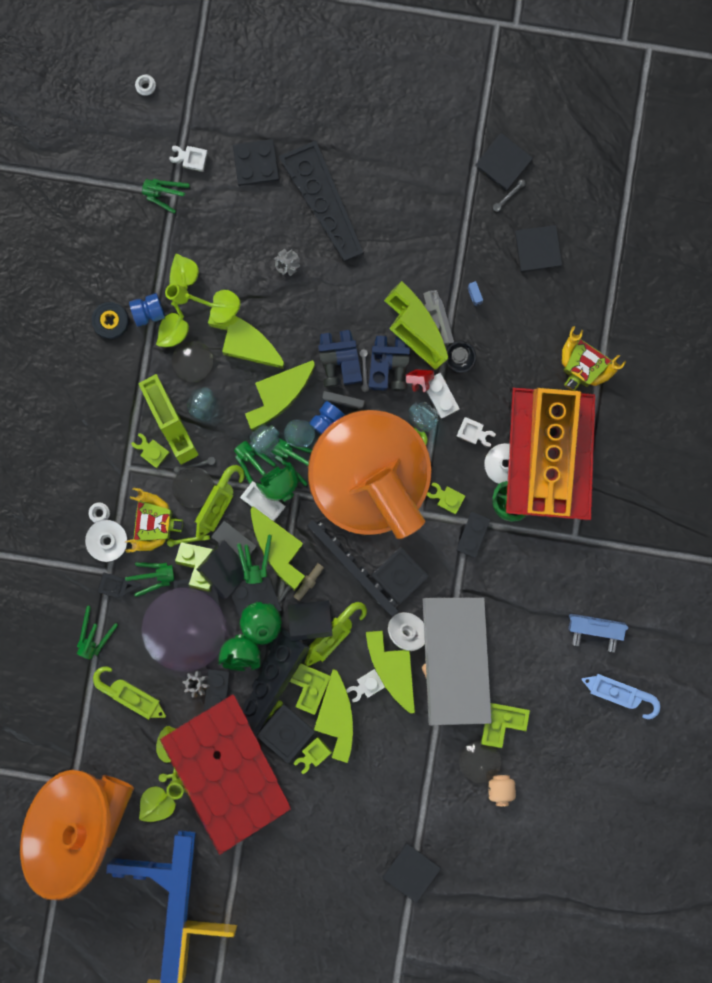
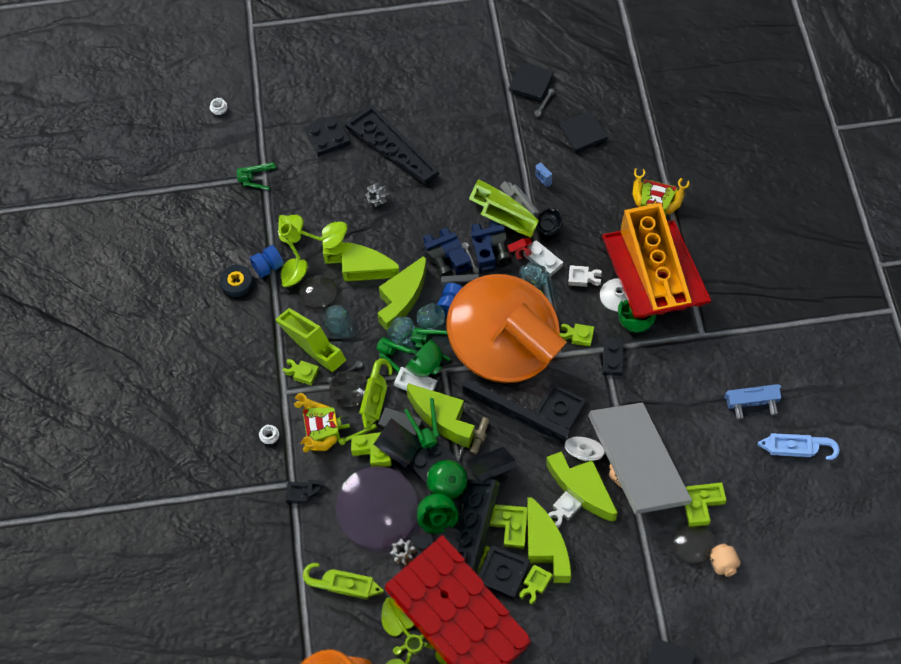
camera: 15 degrees left, 25 degrees down
green plant [77,606,118,660] -> none
white dish [85,520,127,562] -> none
green plant [125,562,174,597] -> none
white plate [169,146,208,172] -> none
lime plate [304,602,367,666] -> none

